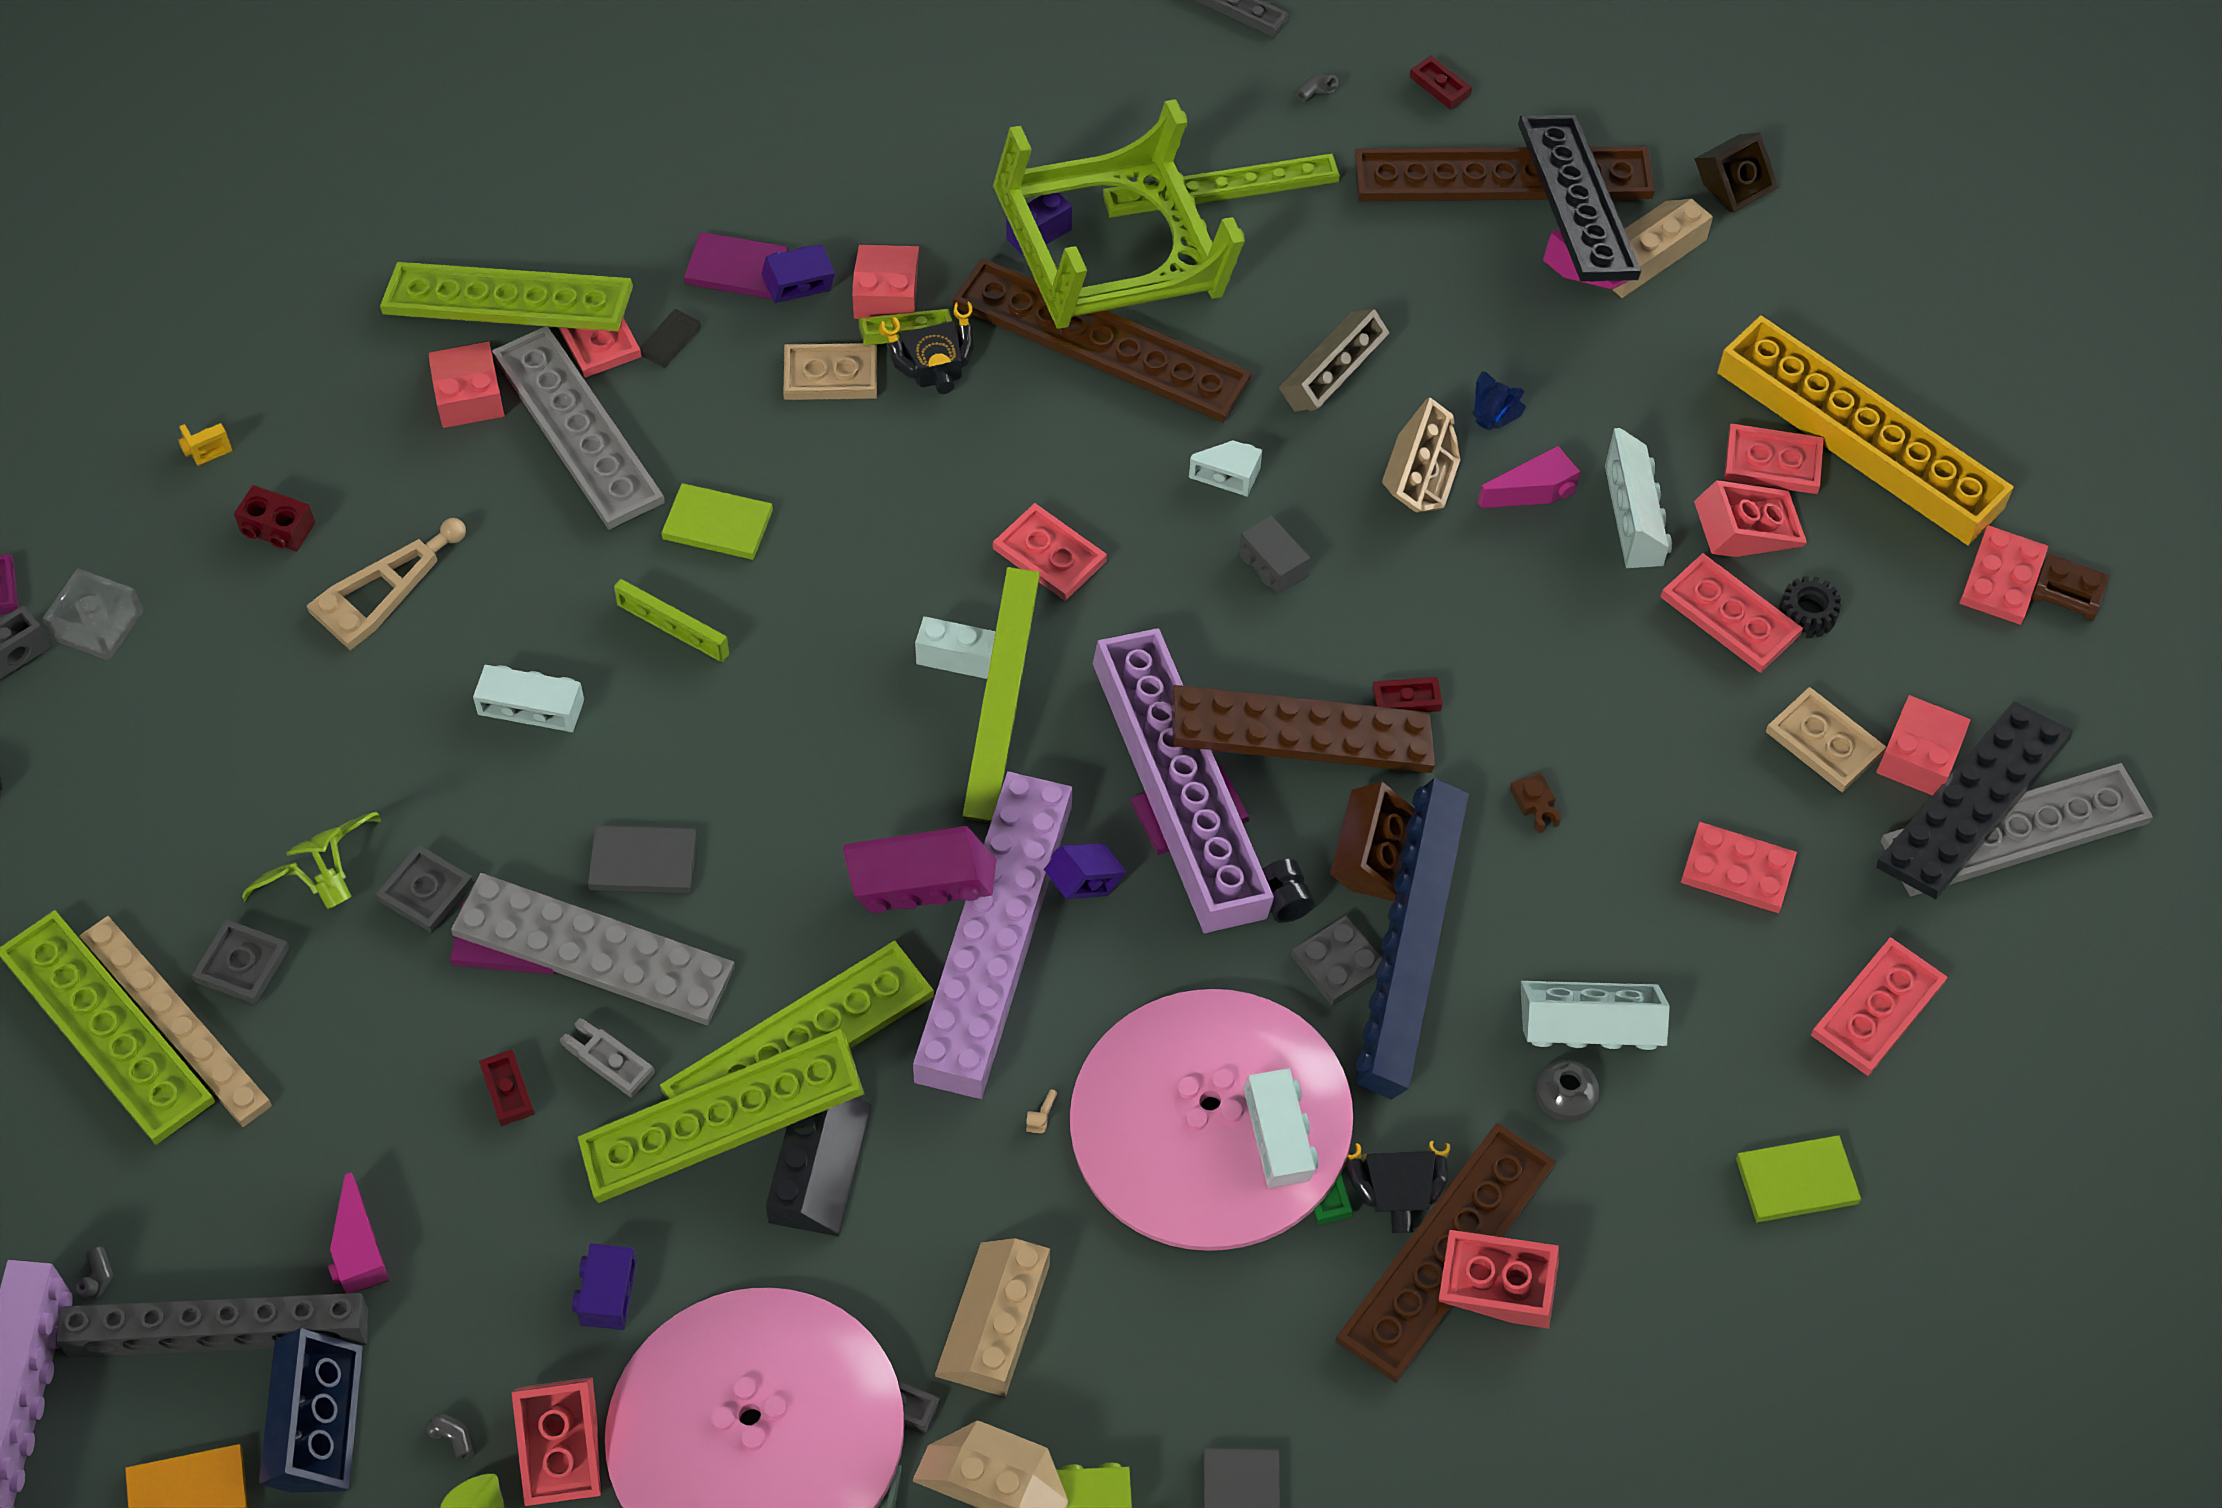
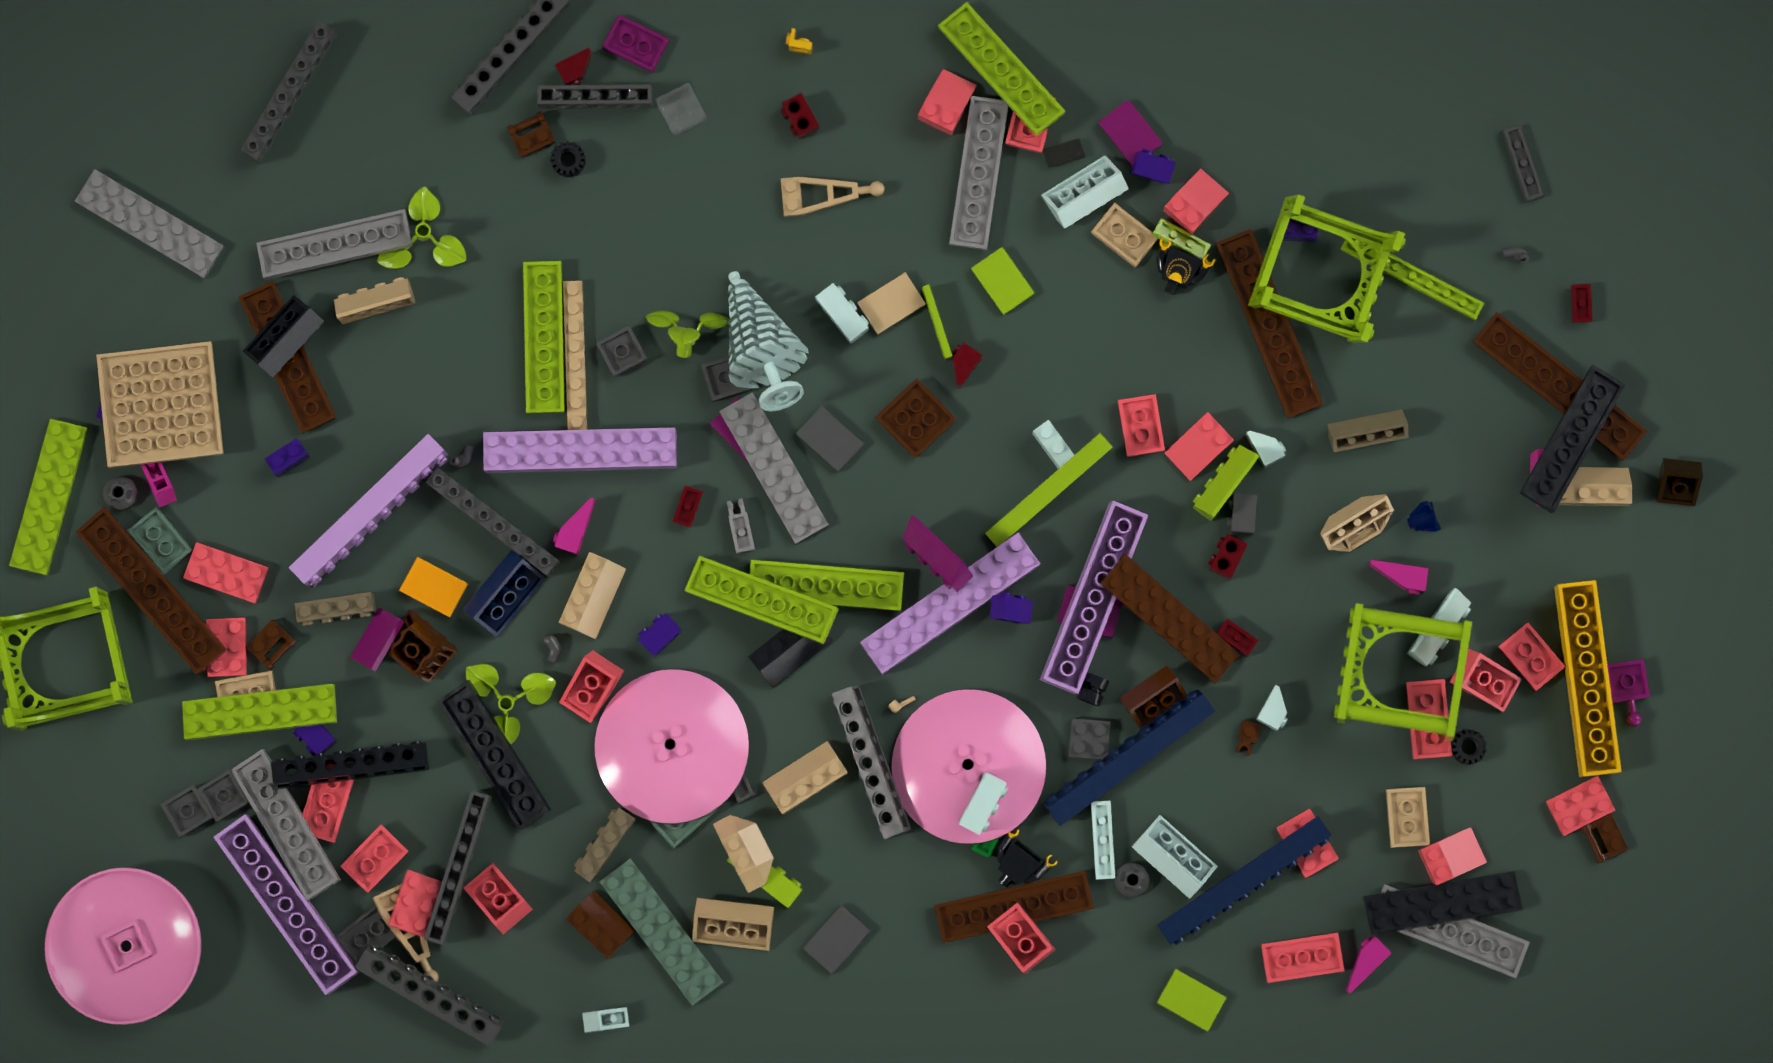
camera: 45 degrees right, 25 degrees up
none -> lavender brick [483,428,677,473]
none -> tan slope [559,552,626,639]
none -> light aqua plant [728,271,809,411]
none -> dark grey brick [832,684,911,839]
none -> tan tile [857,272,926,335]
none -> reddish brown plate [875,378,956,459]
none -> dark red slope [952,342,983,389]
none -> light aqua slope [1041,156,1129,229]
none -> light aqua plate [1091,801,1115,880]
none -> dark blue brick [1157,816,1332,945]
none -> coral slope [1164,412,1234,481]
none -> lime slope [1192,445,1259,521]
none -> dark red brick [1208,534,1248,580]
none -> light aqua slope [1256,685,1288,731]
none -> lime arch [1334,603,1472,742]
none -> dark pink slope [1345,936,1391,994]
none -> magenta plate [1607,659,1650,727]

